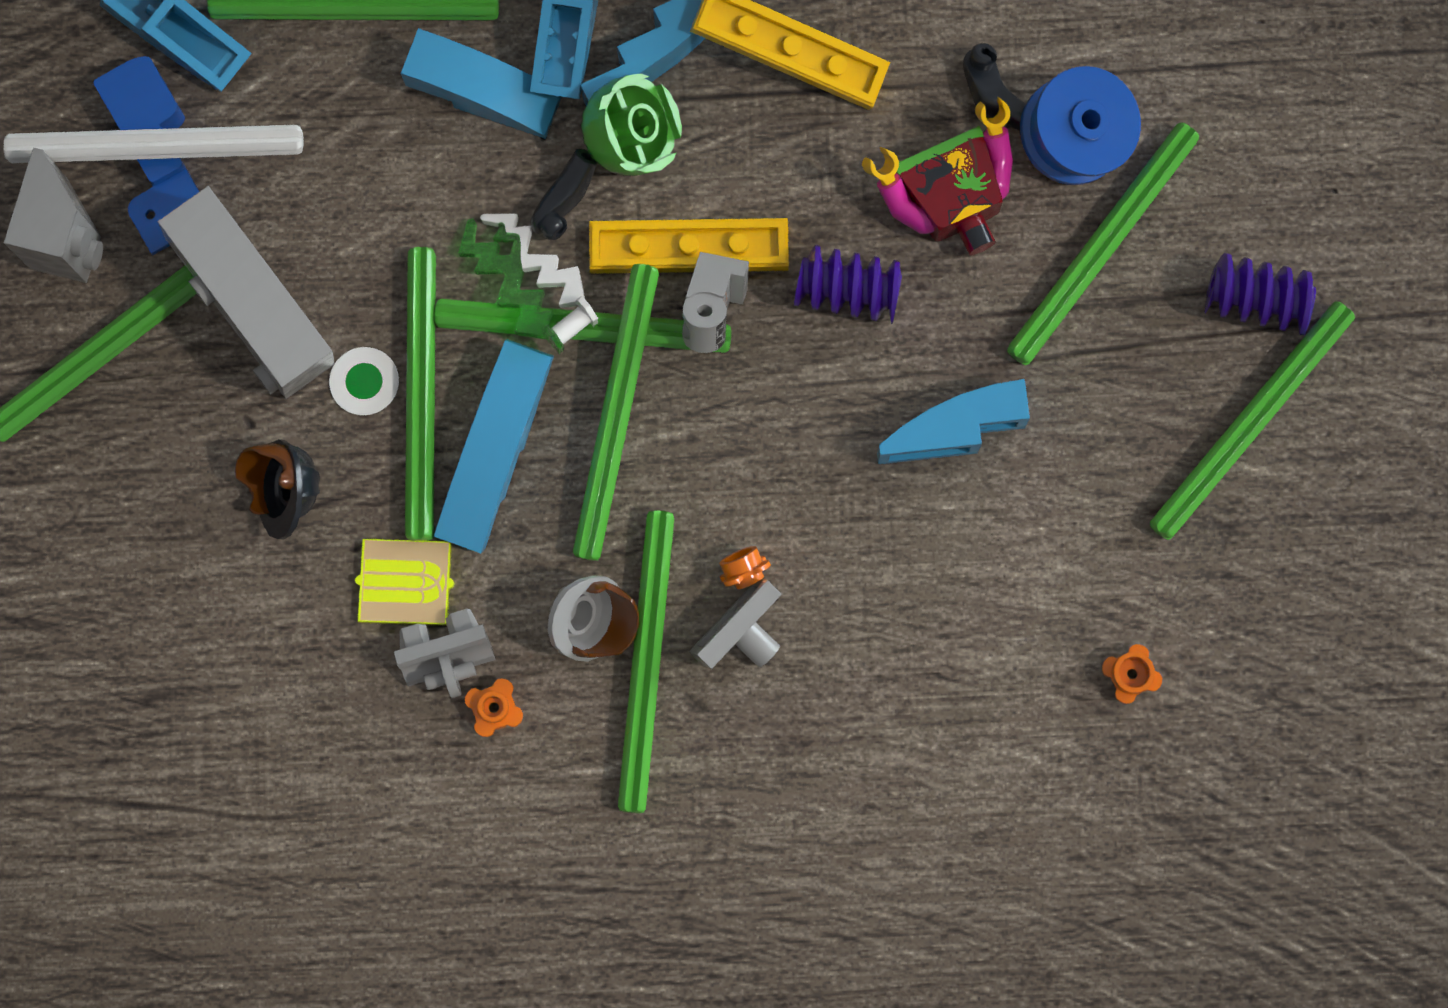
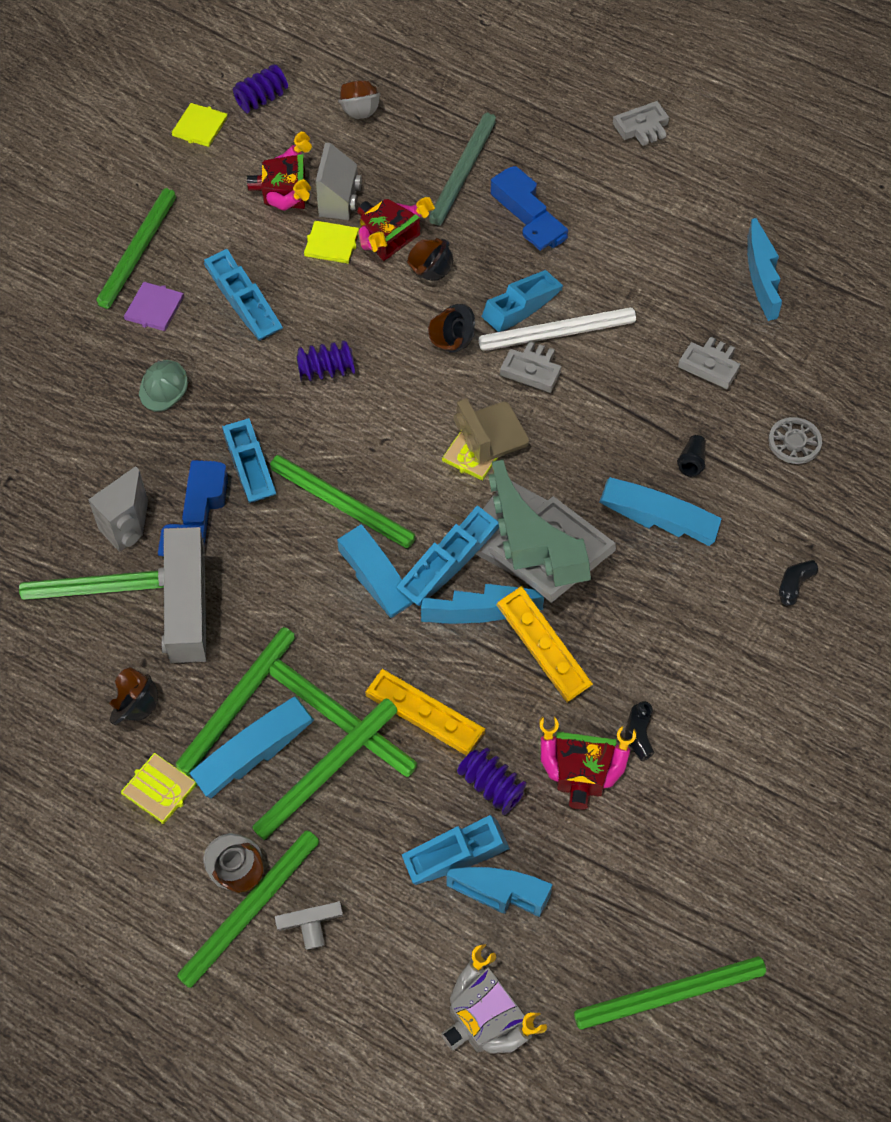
camera: 30 degrees right, 20 degrees down
white axle [3,125,304,163] -> none
white sticker [329,347,399,415] -> none
light grey hips [394,609,496,698] -> none
piece [458,214,598,354] -> none
orange plate [465,678,523,737] -> none
black arm [531,148,597,240] -> none
bright green cylinder [581,73,682,176] -> none
light grey leg [682,252,749,353] -> none
orange plate [719,546,771,589] -> none
bright green axle [1007,122,1199,365] -> none
blue wheel [1020,66,1141,185] -> none
orange plate [1102,644,1162,704] -> none
dark purple piece [1204,253,1316,335] -> none
none -> dark azure slope [402,815,510,885]
none -> torso [441,944,547,1054]

